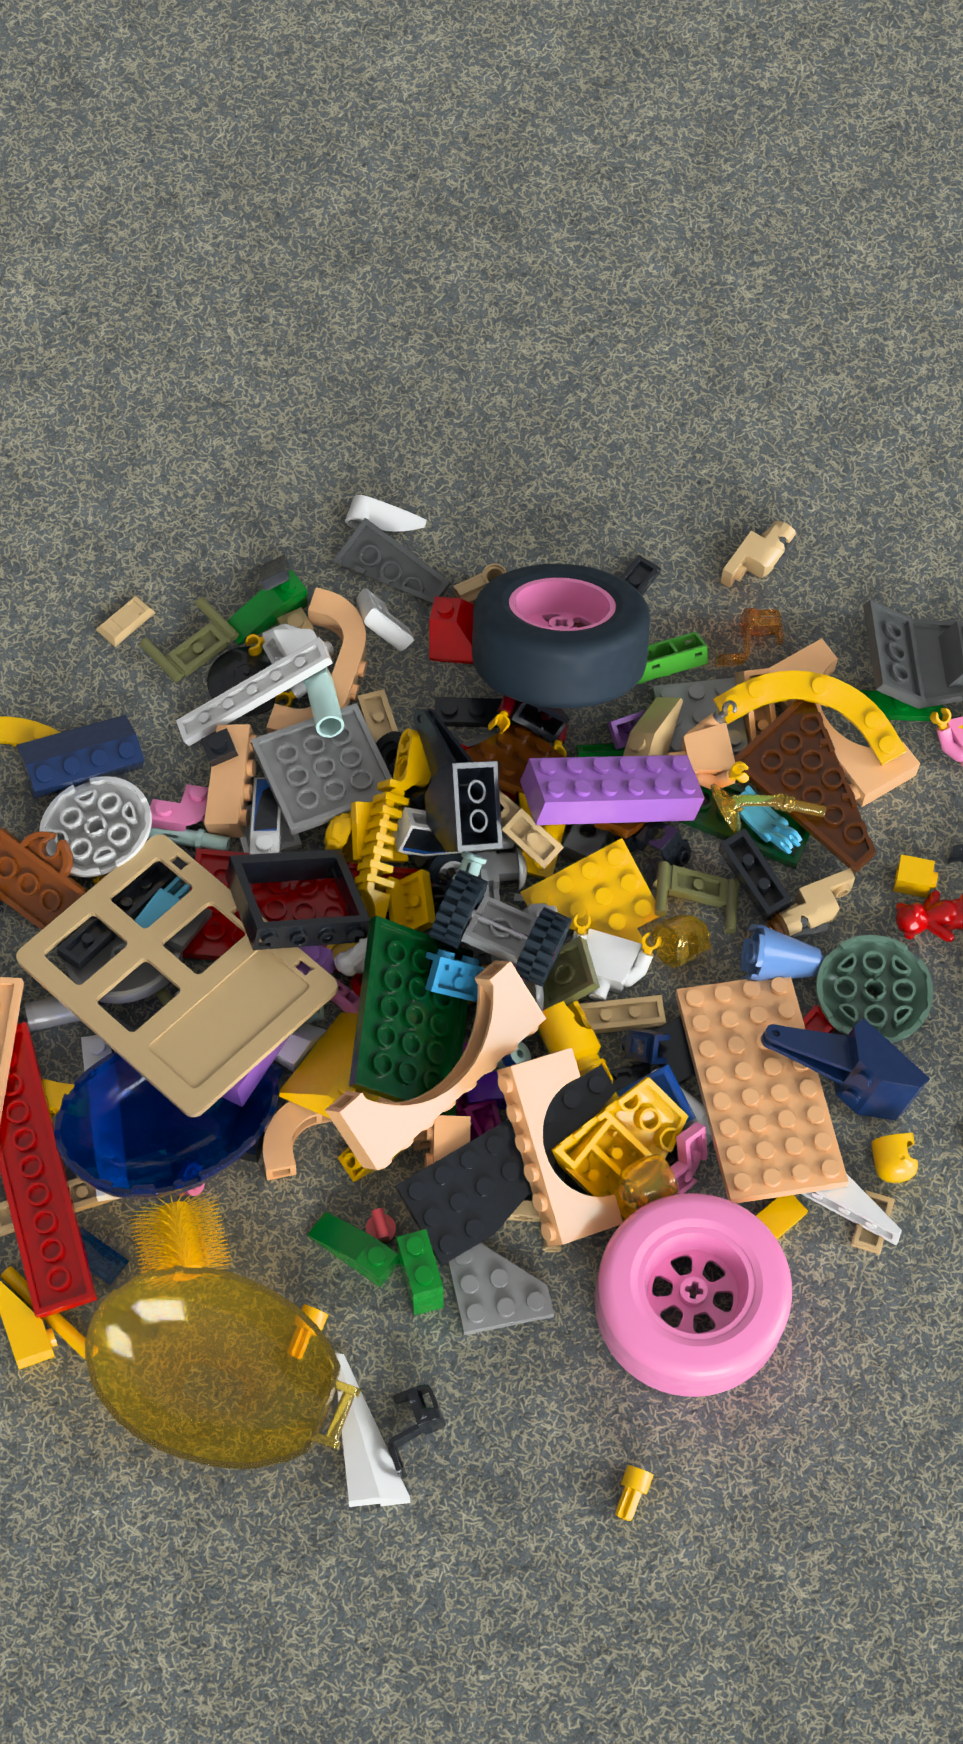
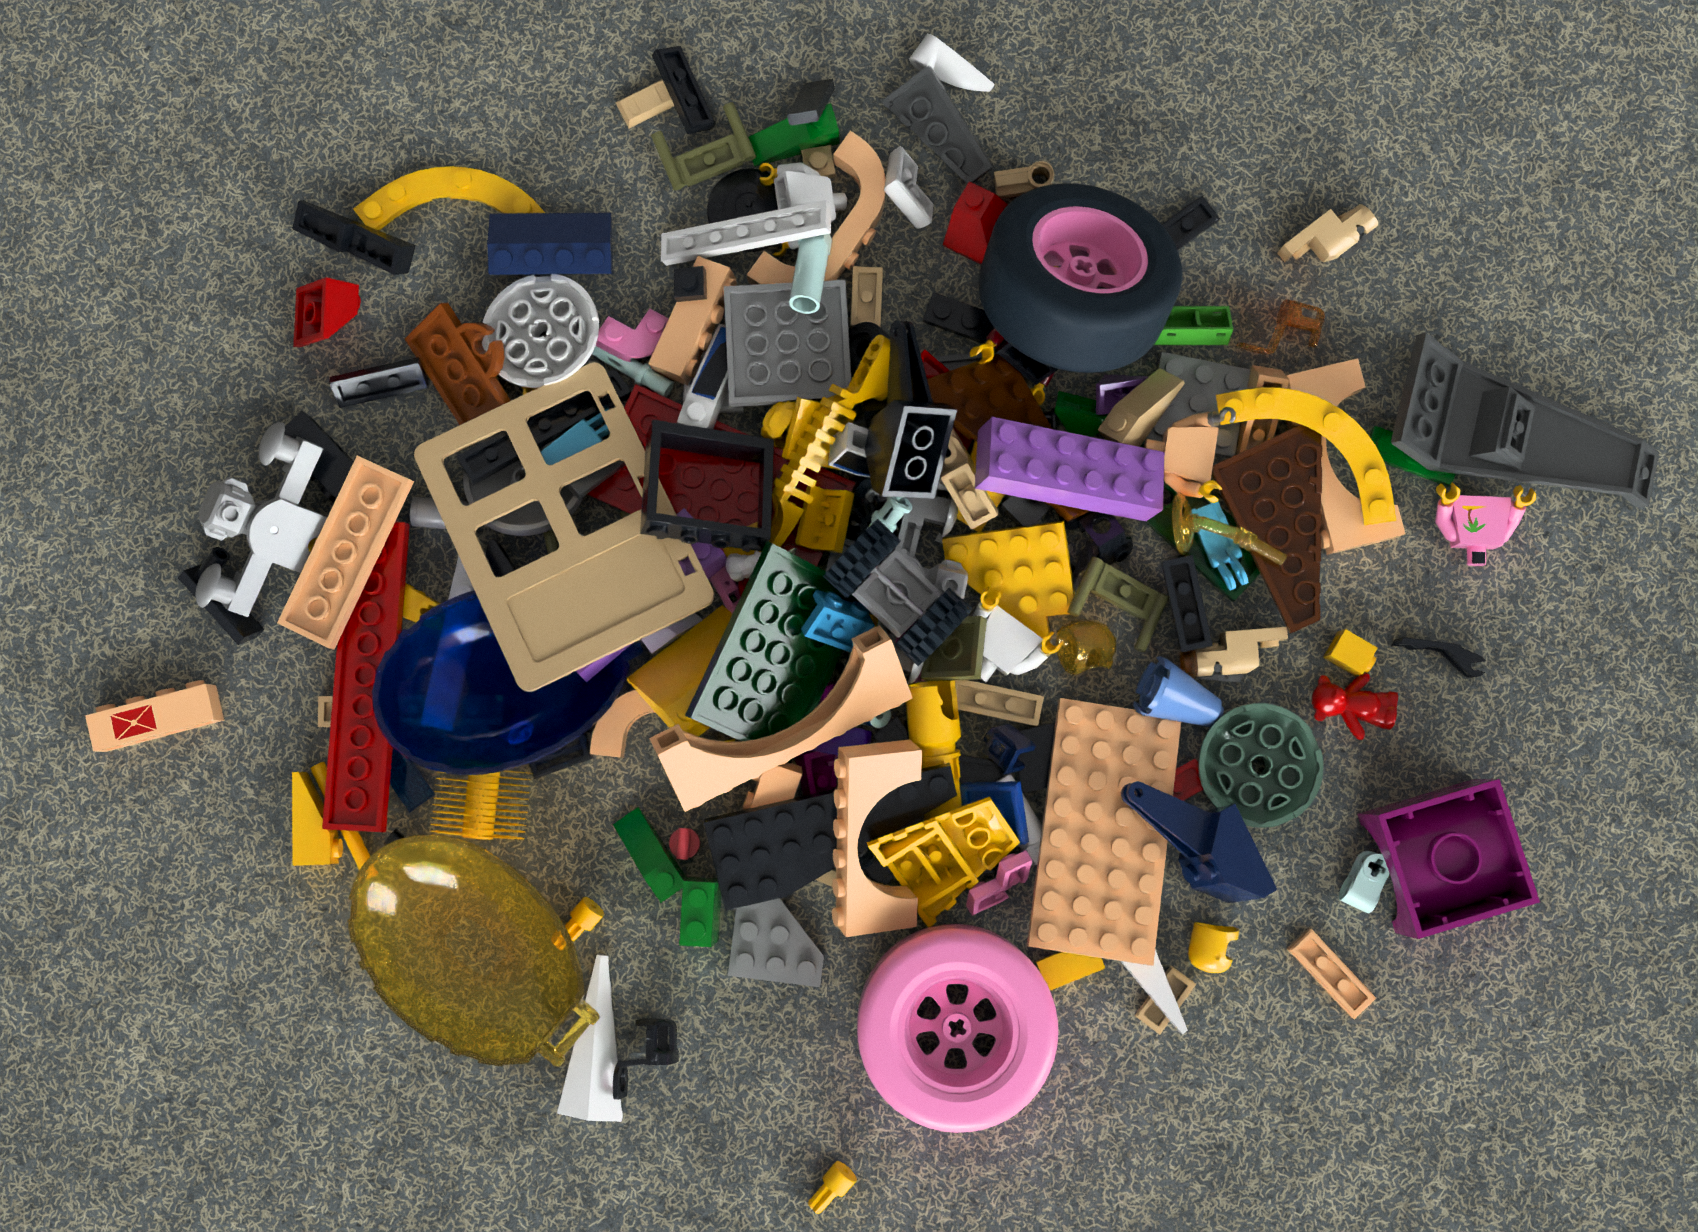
camera: 25 degrees right, 20 degrees up
clear yellow piece [618,1154,678,1211] -> none
none -> black tile [525,729,594,779]
none -> black tile [652,46,716,134]

